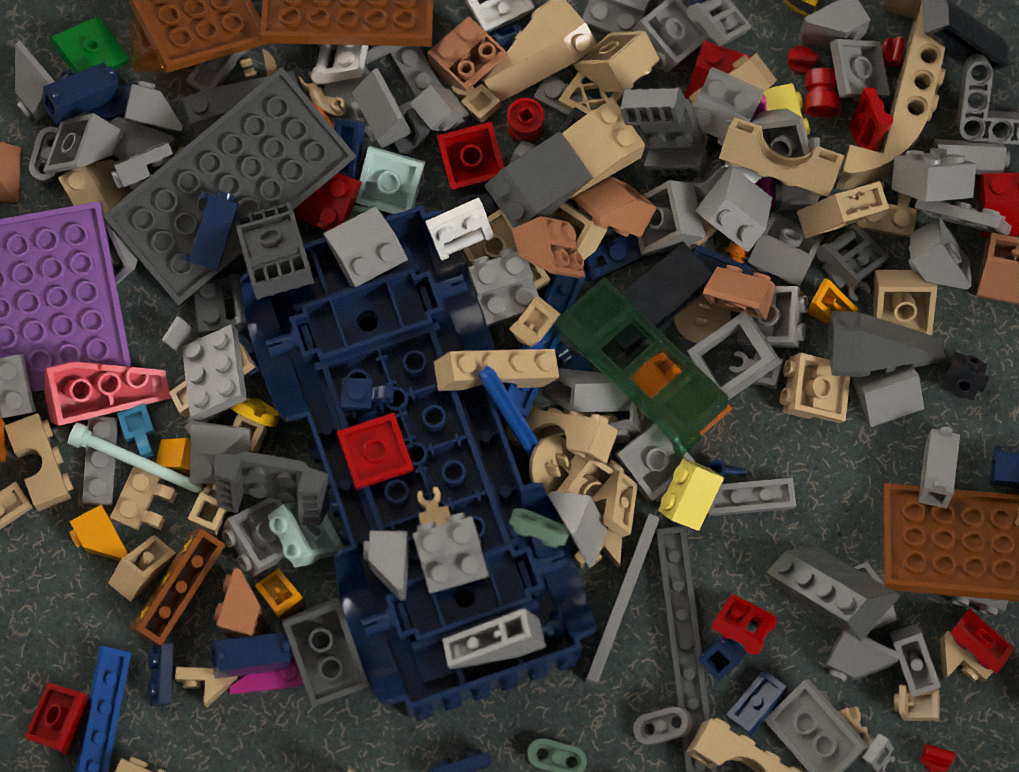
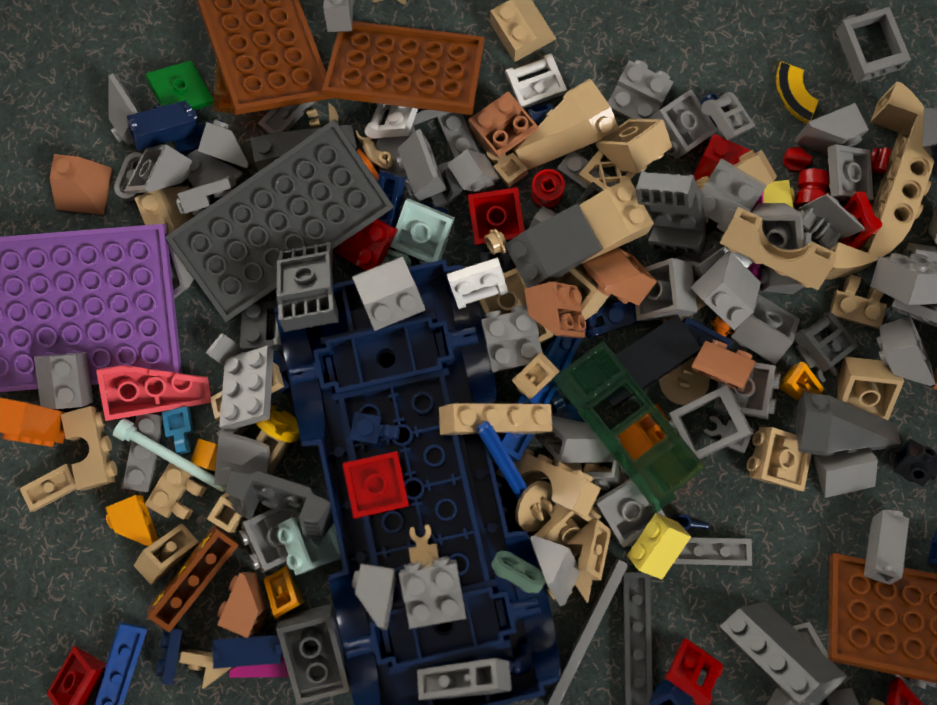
camera: 15 degrees right, 5 degrees up
dark blue brick [181,191,239,270] -> none
tan window [796,181,889,238] -> none
none -> tan plate [485,229,507,255]
none -> light grey hinge [797,193,865,249]

